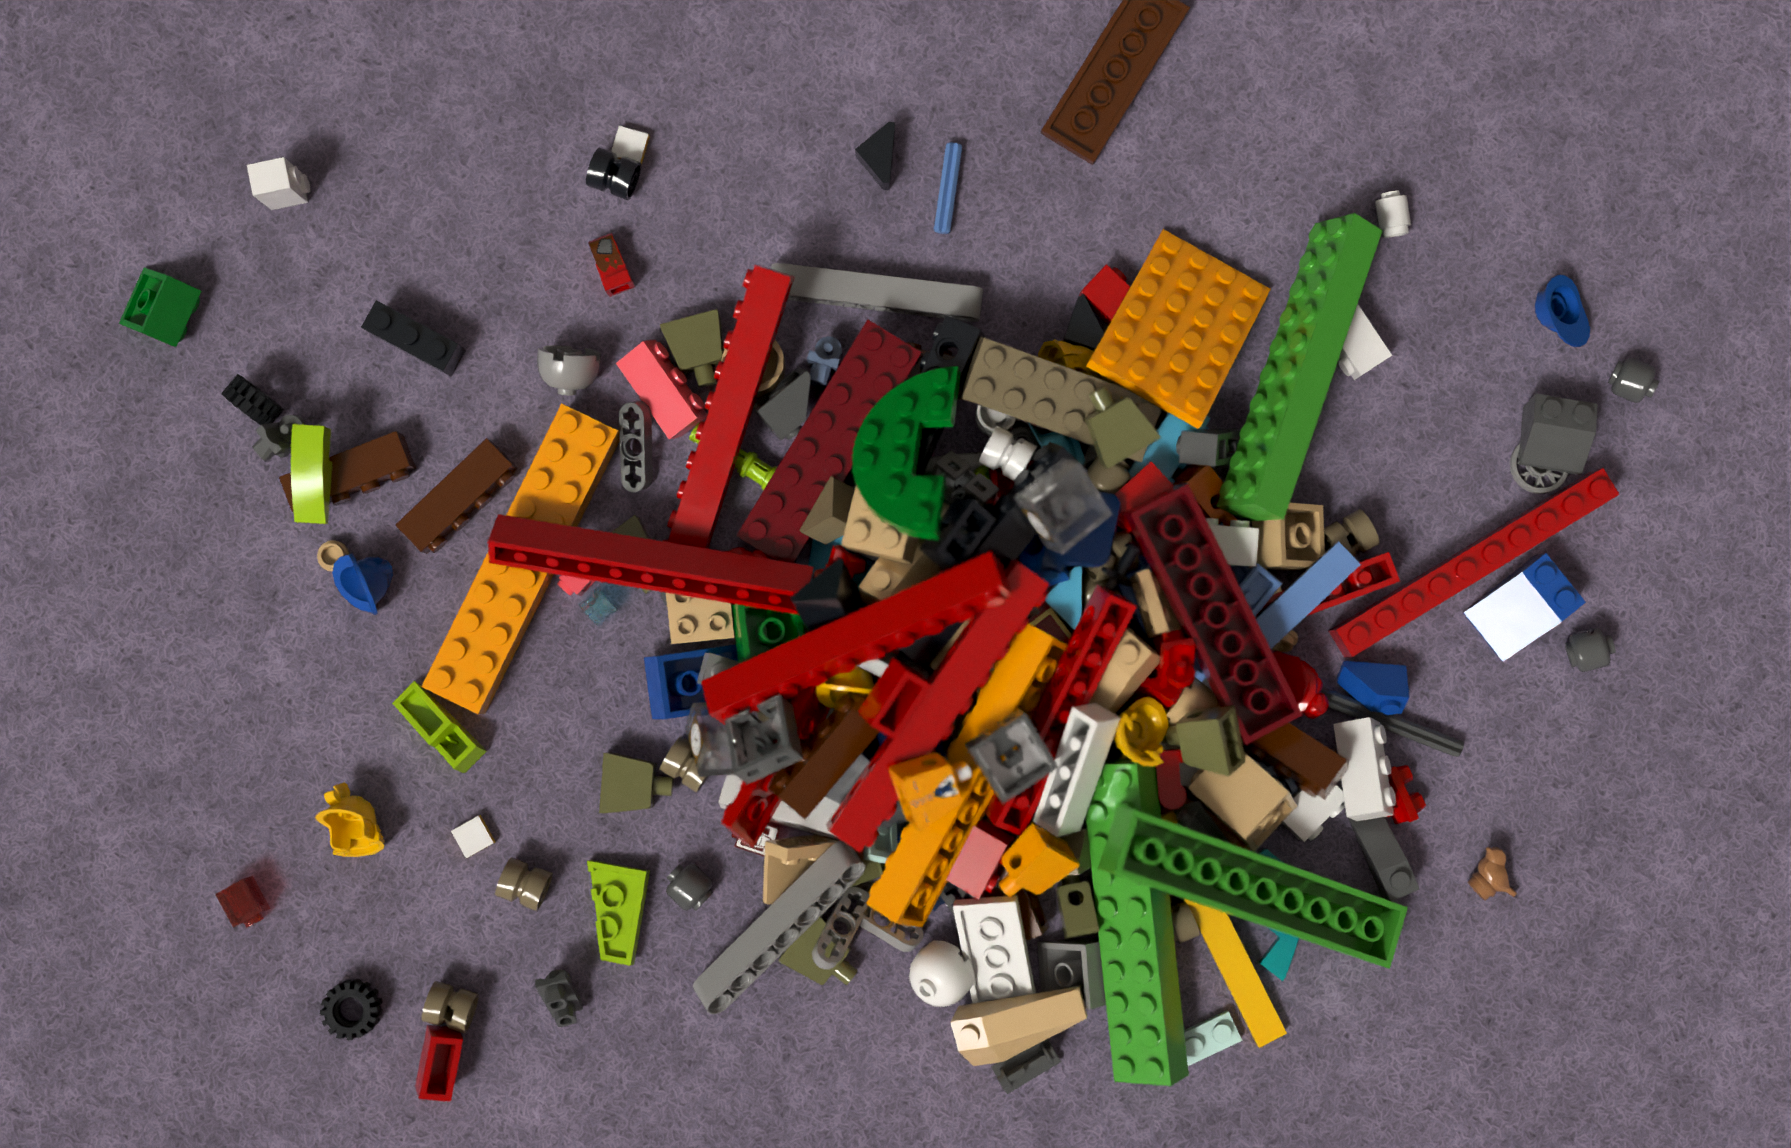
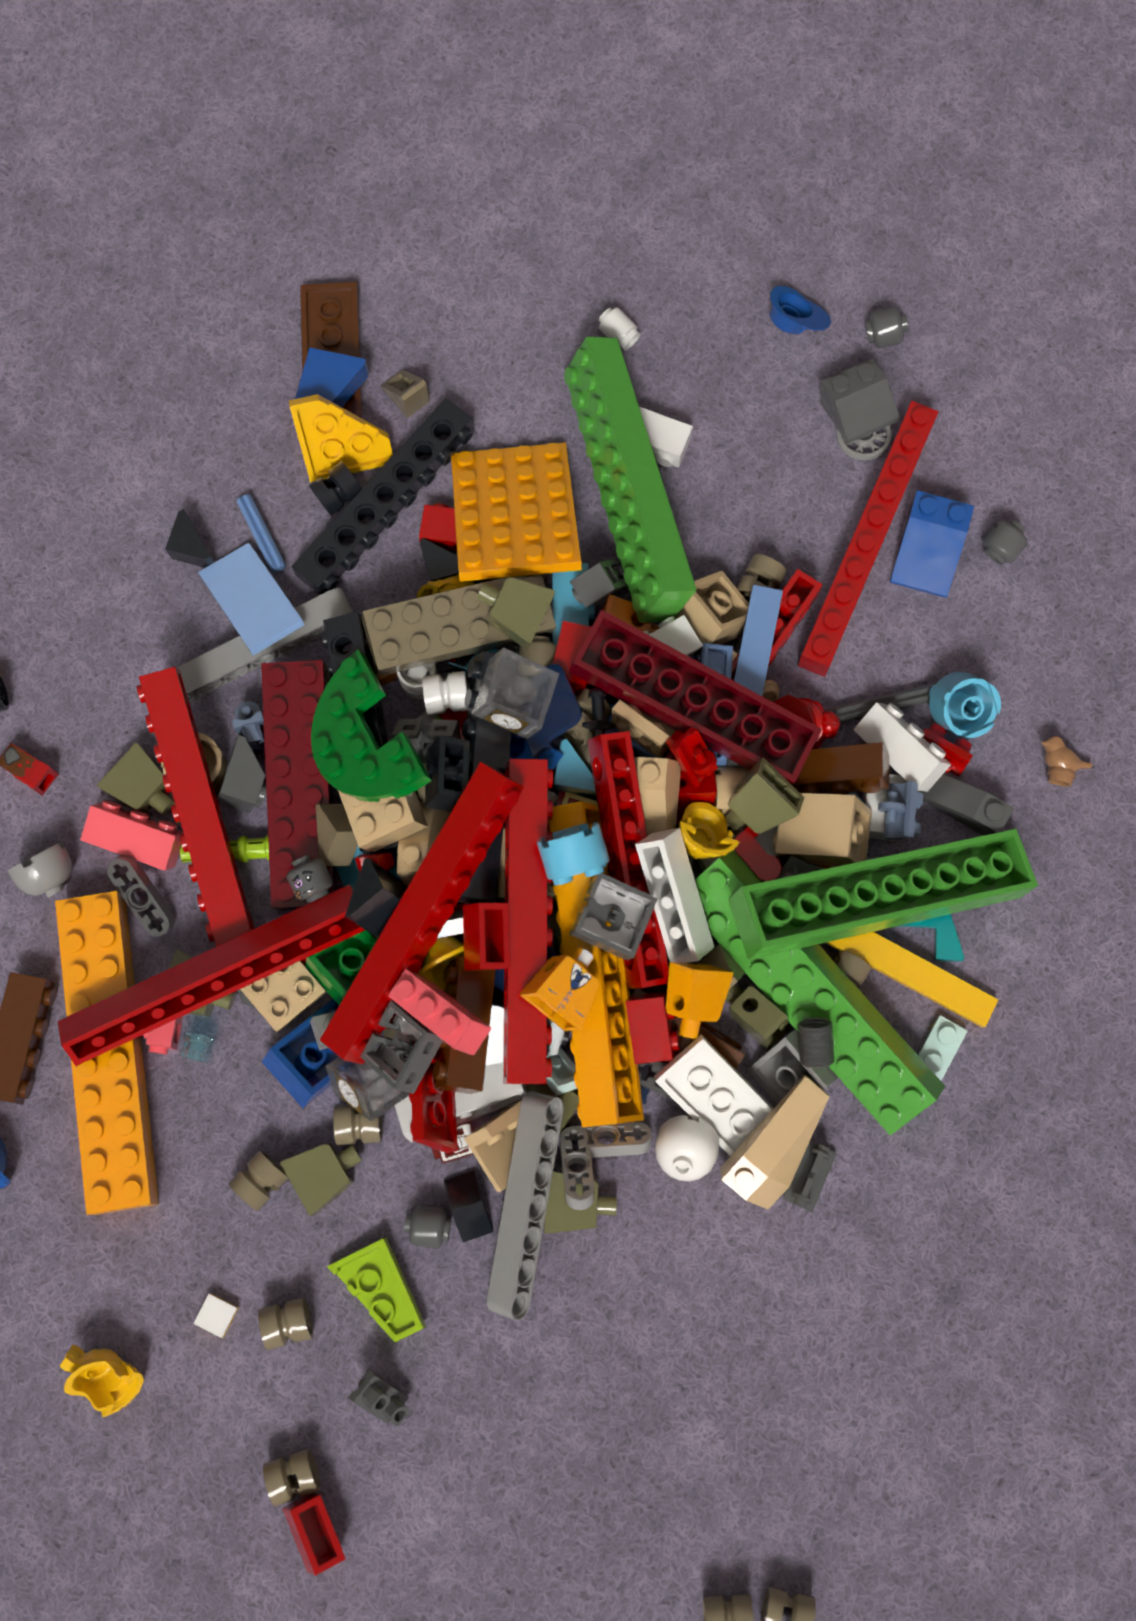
camera: 30 degrees left, 10 degrees down
clear red brick [215,876,270,928] -> none
black tyre [320,979,383,1040] -> none
lime slope [392,681,487,774] -> none
blue slope [1337,661,1409,715] -> none
none -> light blue tile [198,543,305,656]
none -> dark tan wheel [228,1149,288,1211]
none -> dark grey head [286,855,333,904]
none -> yellow plate [289,394,393,482]
none -> black brick [291,398,474,595]
none -> blue slope [295,348,369,407]
none -> black wheel [308,461,362,516]
none -> dark tan slope [380,369,430,418]
none -> coral brick [388,969,492,1056]
none -> black slope [444,1171,493,1242]
none -> medium azure brick [536,822,610,886]
none -> dark grey piece [797,1017,835,1068]
none -> sand blue hips [878,781,923,840]
none -> medium azure brick [929,672,1001,738]

